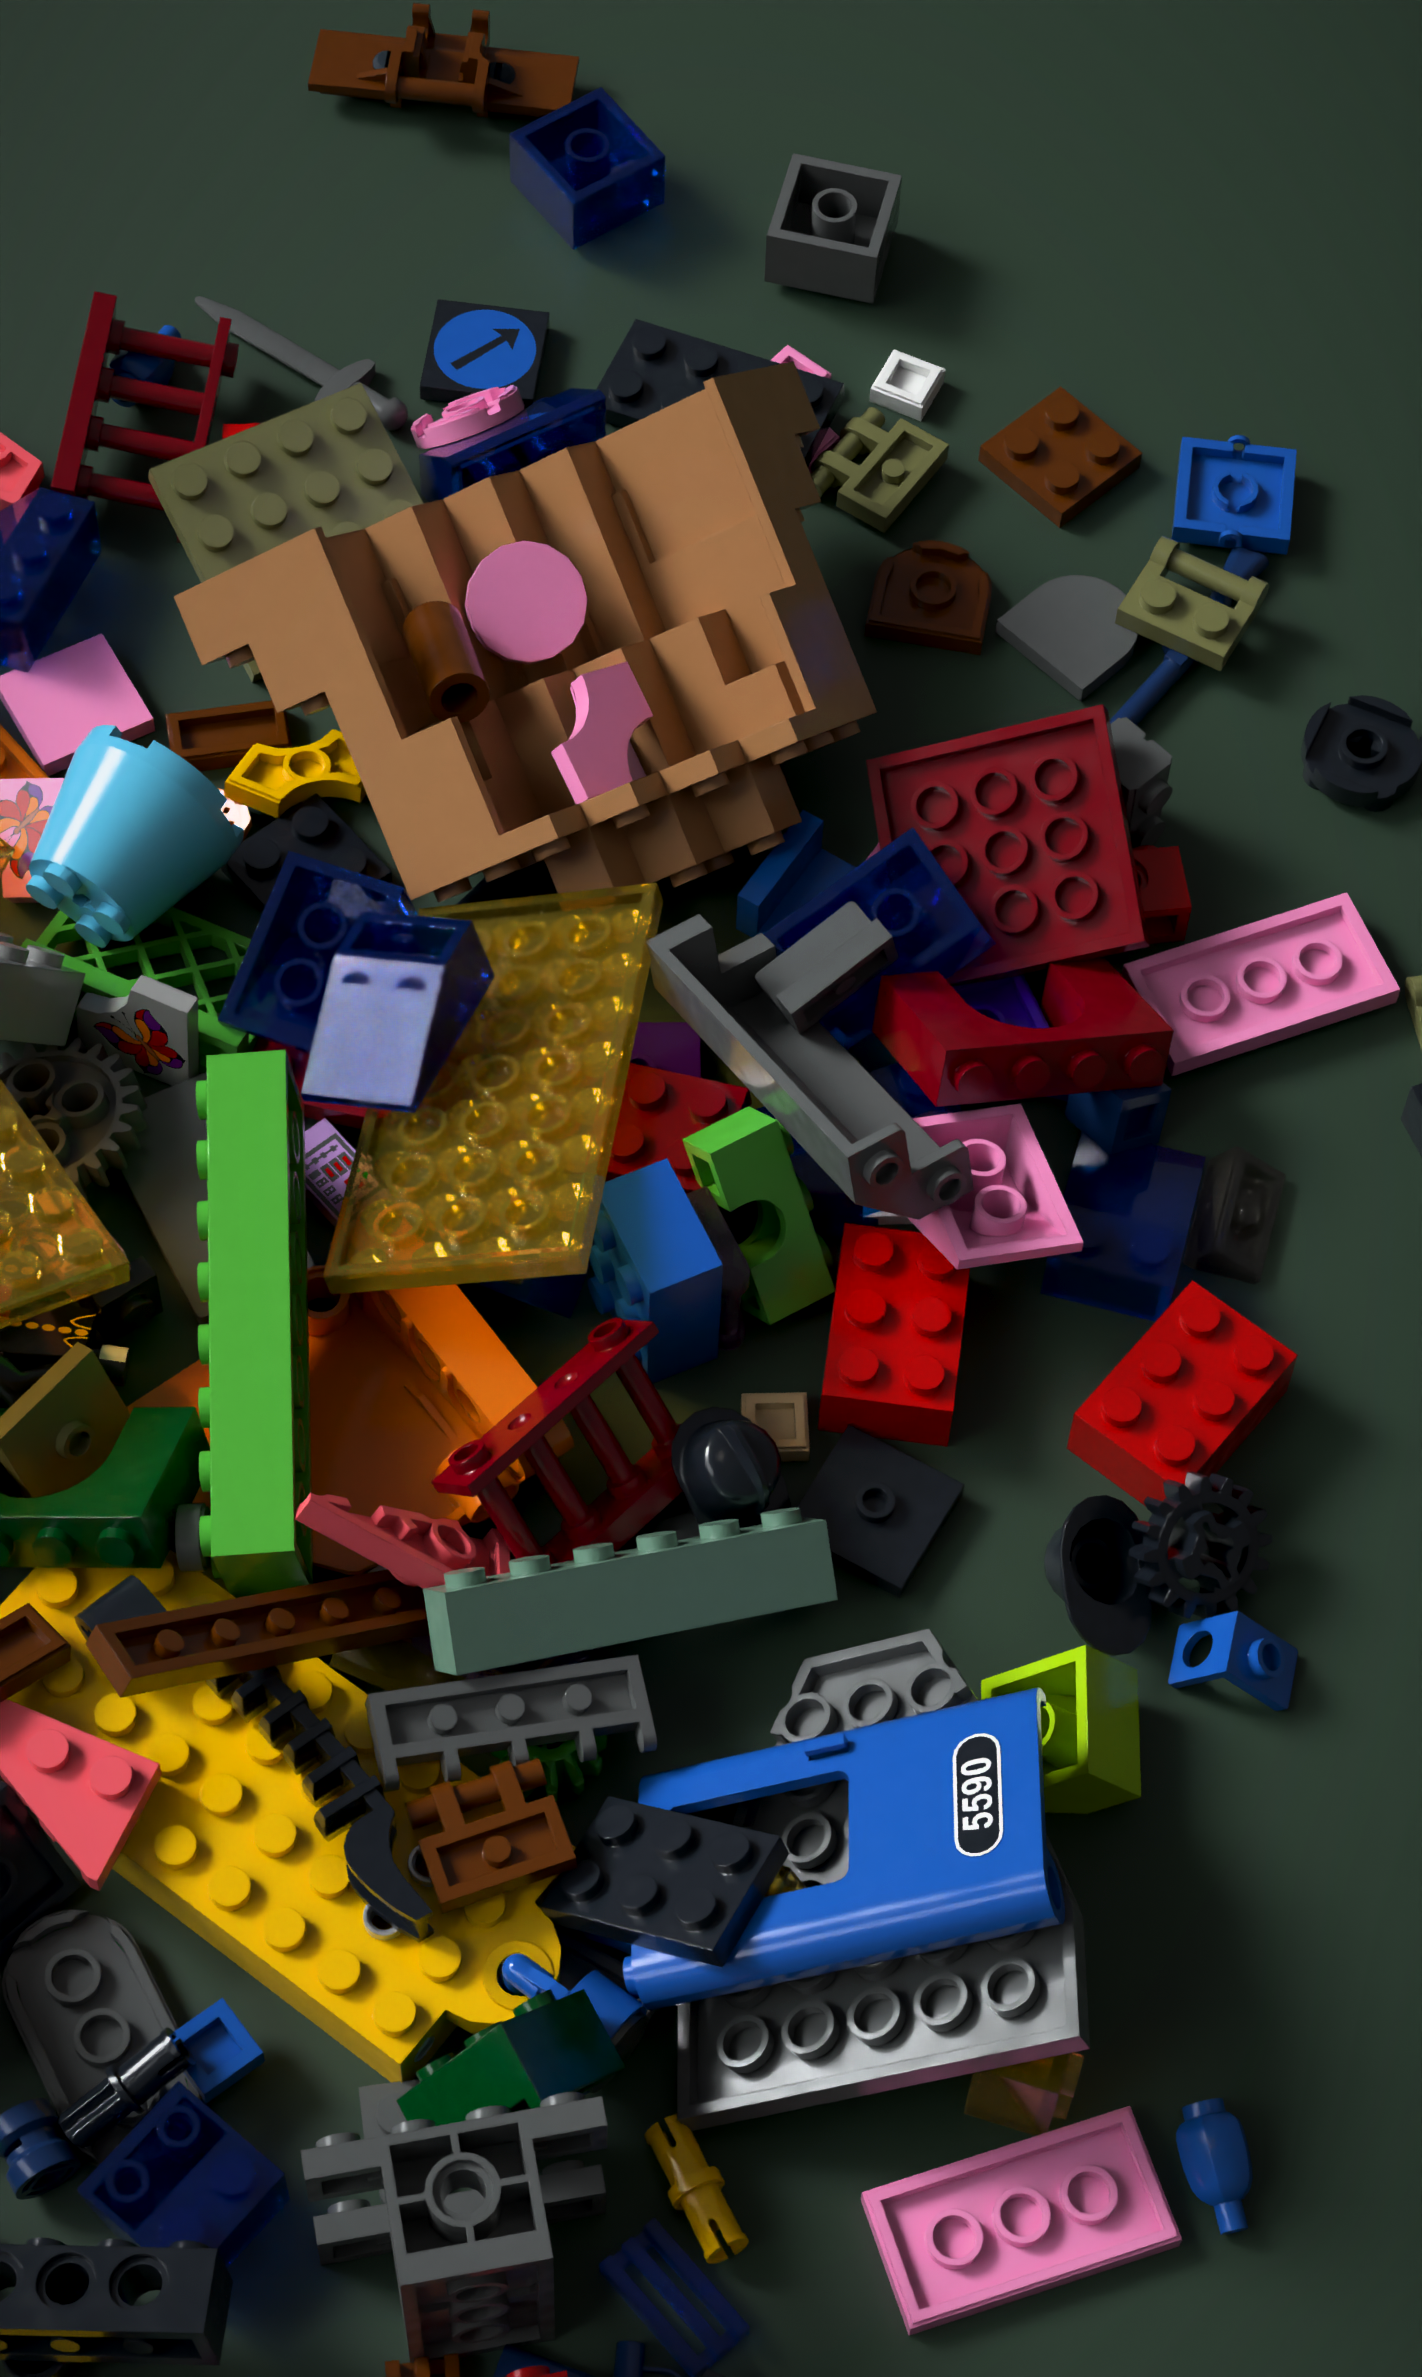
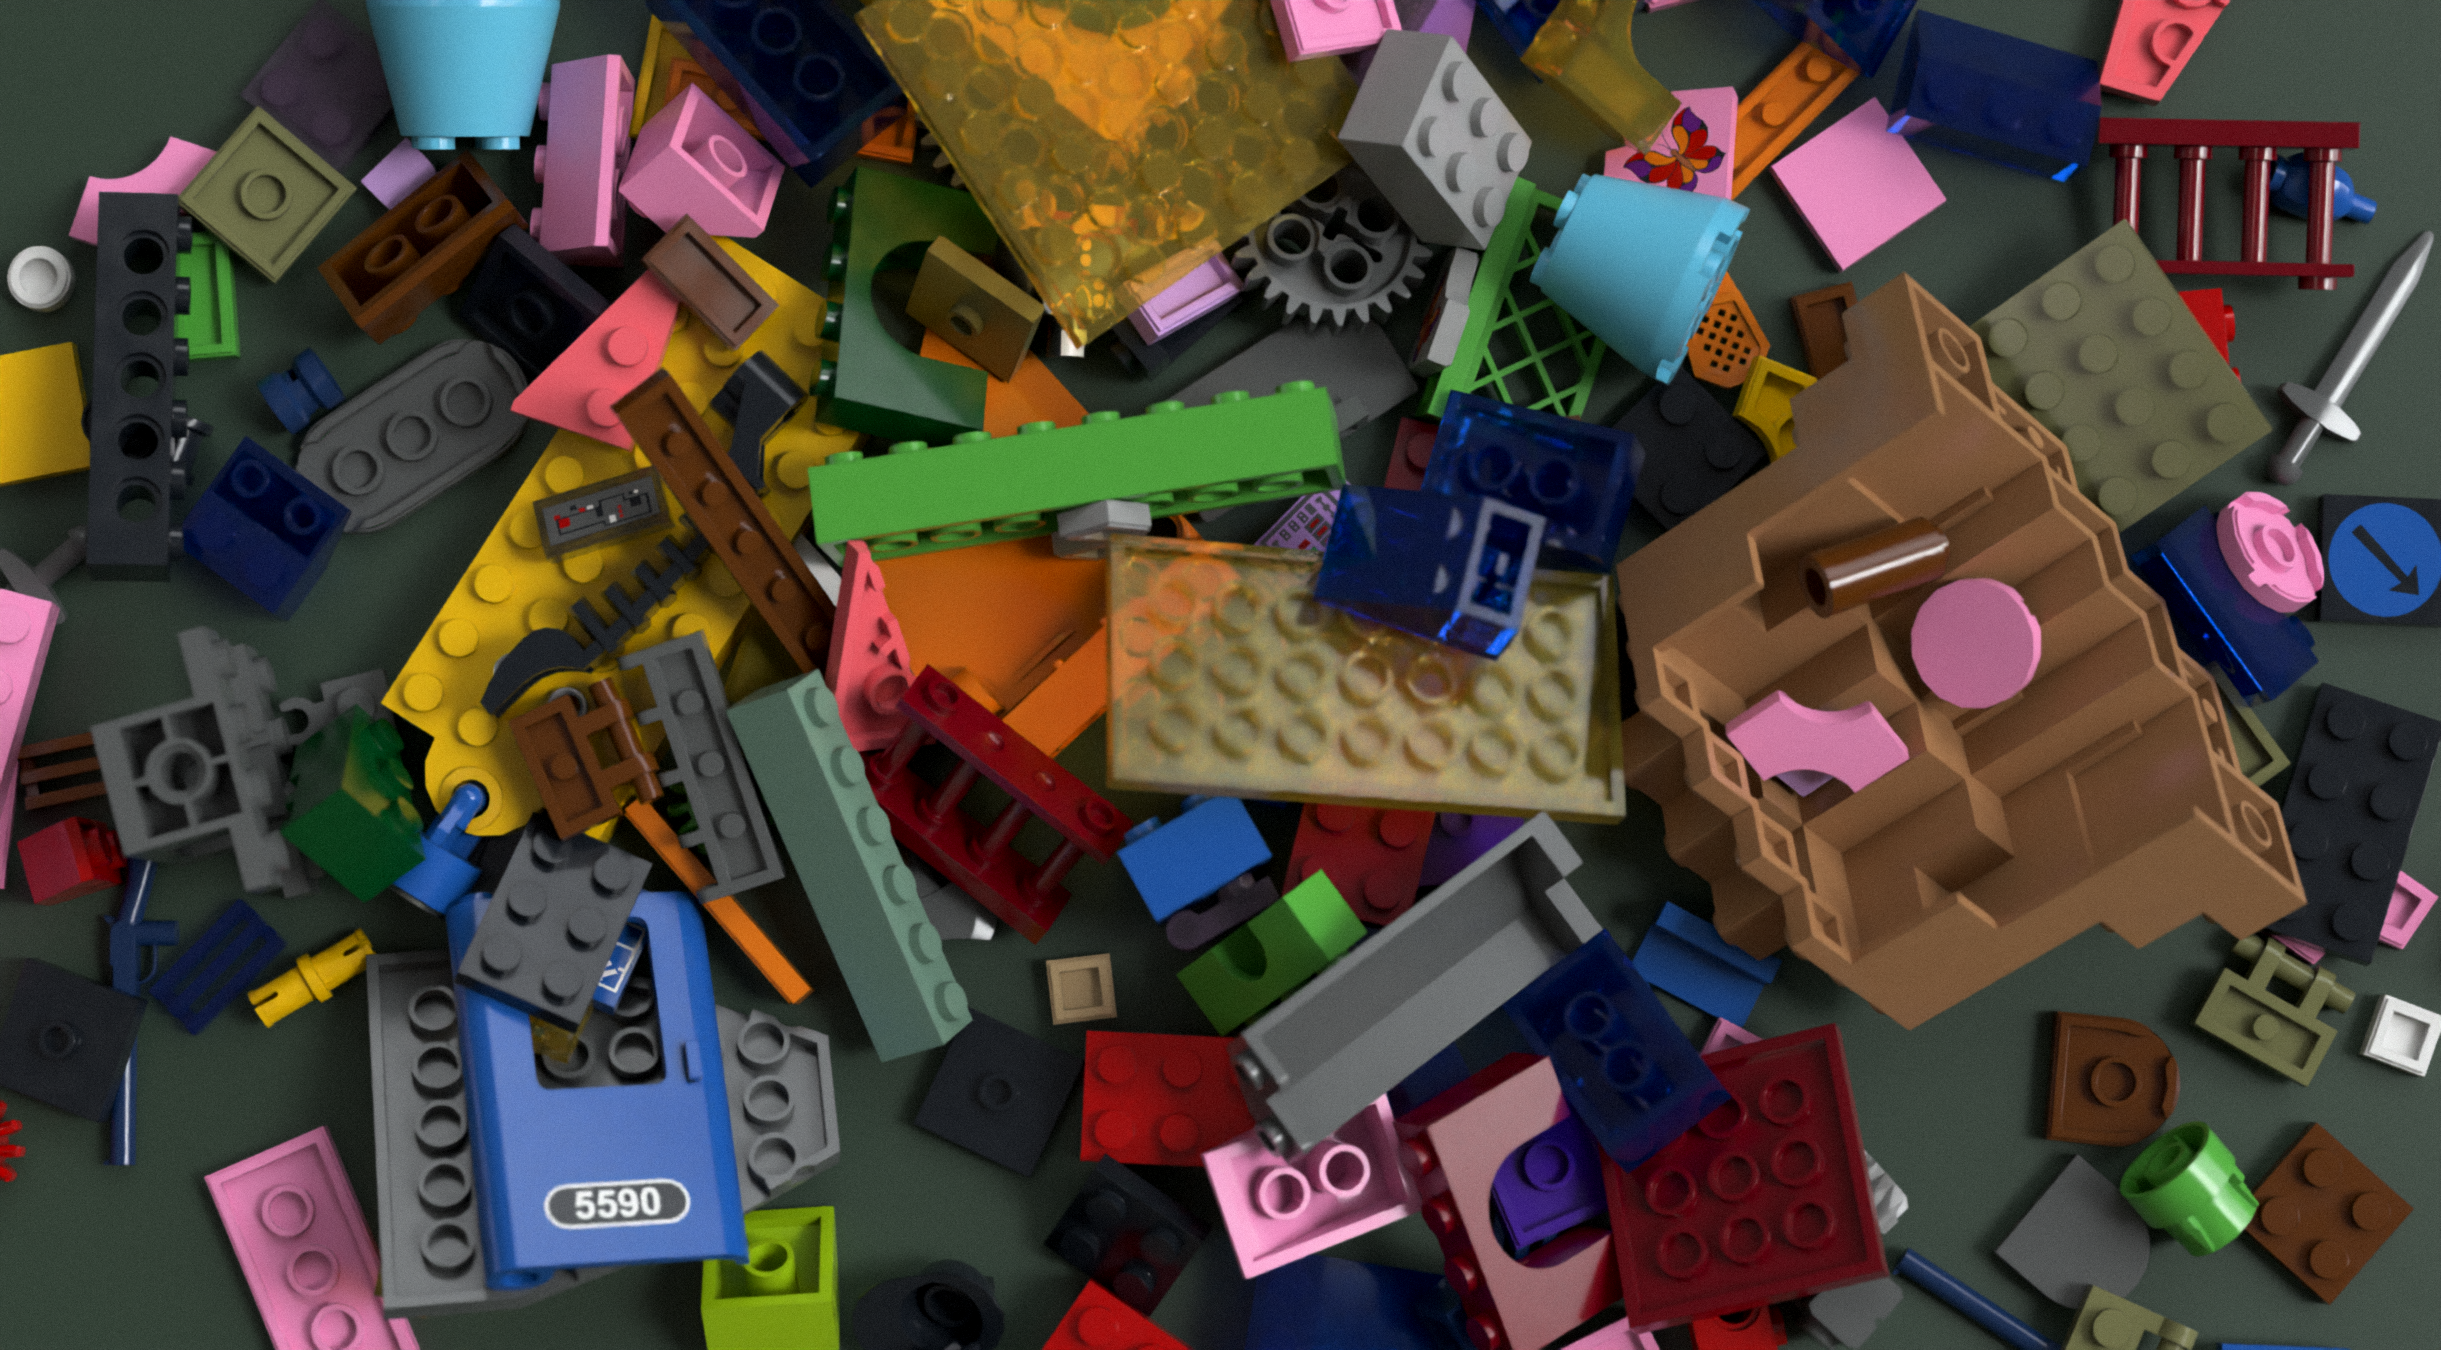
camera: 85 degrees right, 25 degrees up
black axle [58,2028,195,2148] -> none
blue tile [173,1998,265,2103] -> none
dark grey tile [175,1503,211,1572] -> none
black piece [671,1407,791,1528] -> none
dark grey panel [755,901,900,1035] -> none
none -> slope [533,466,676,564]
none -> orange tile [625,799,815,1005]
none -> black plate [1044,1153,1213,1317]
none -> light grey tile [1051,500,1152,561]
none -> bright green piece [2120,1121,2259,1257]

